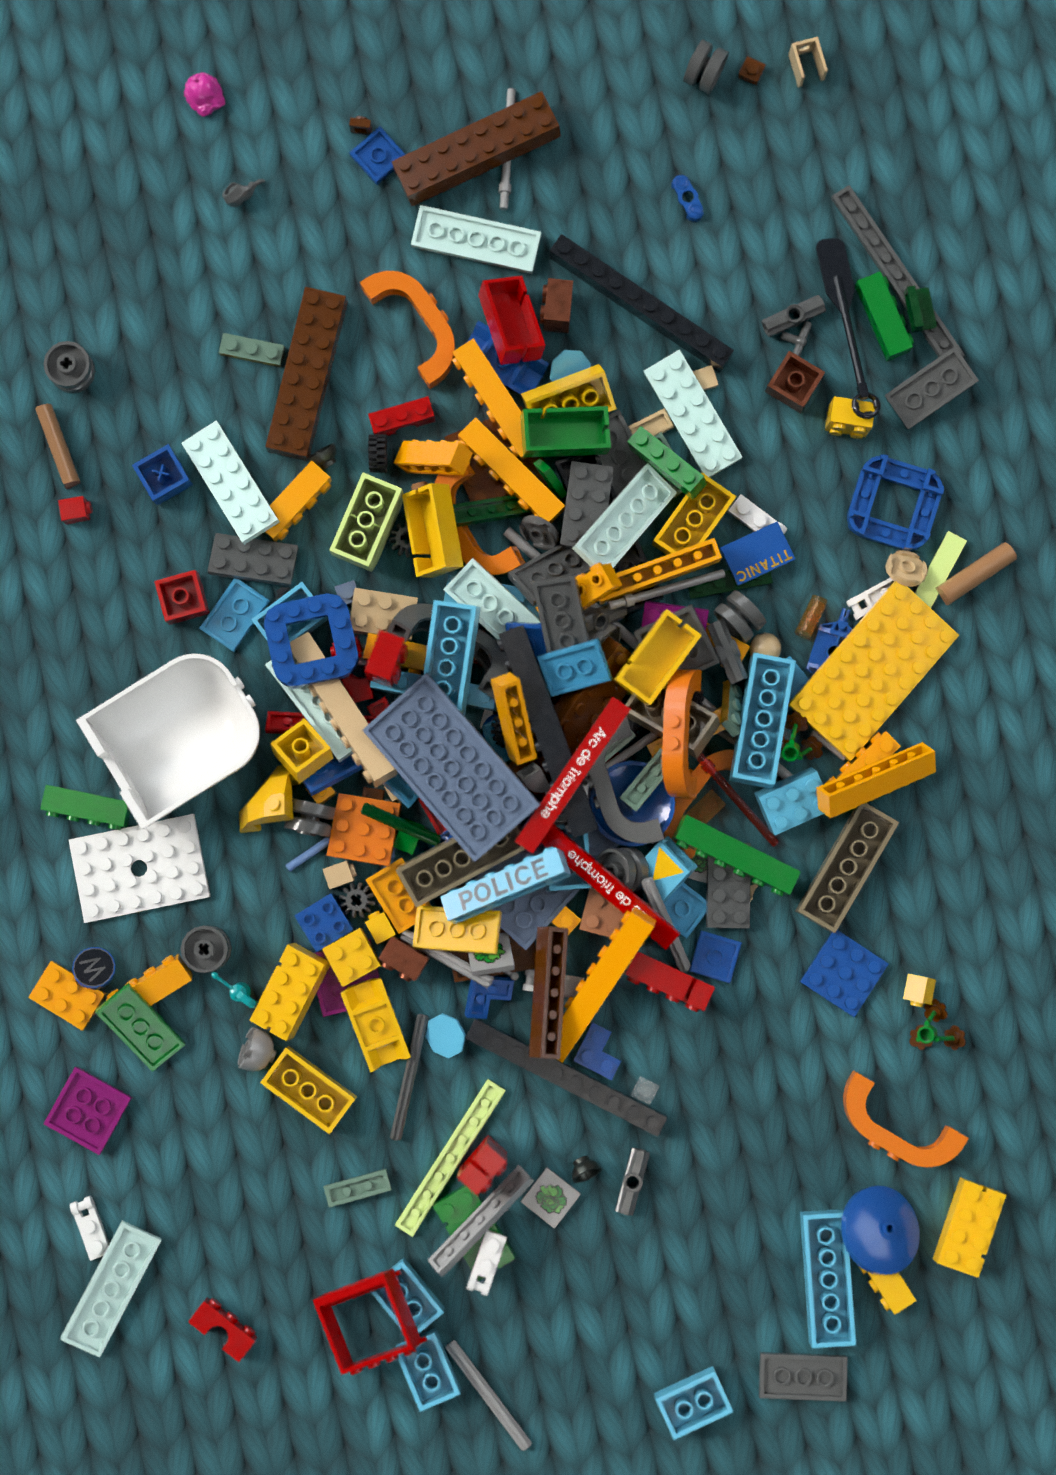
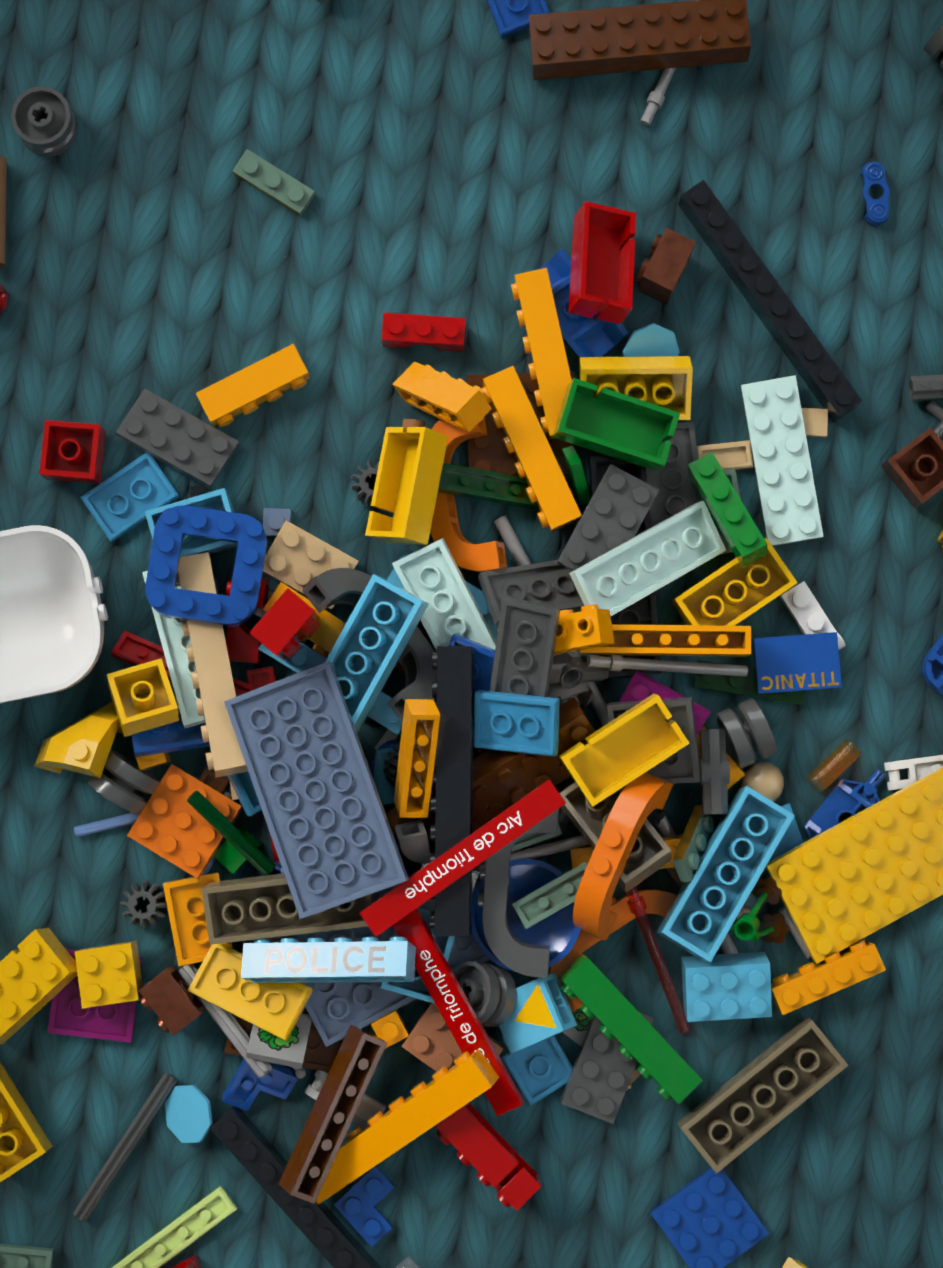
camera: 20 degrees right, 0 degrees up
blue brick [132,444,193,506] -> none
light aqua plate [182,421,280,545] -> none
reddish brown brick [265,287,348,462] -> none
blue brick [294,893,355,952] -> none
pearl dark grey piece [308,443,336,470] -> none
tan brick [323,861,357,890] -> none
yellowish green brick [329,473,404,572] -> none
yellow piece [341,978,411,1072] -> none
orange arch [360,271,455,389] -> none
yellow brick [365,910,397,945] -> none
black tyre [368,434,388,473] -> none
light aqua plate [411,205,541,274] -> none
dark grey tile [519,515,560,550] -> none
light grey axle [641,877,691,972] -> none
clear orange plate [685,789,726,824] -> none
blue tile [689,930,742,983] -> none
light orange brick [816,742,936,818] -> none

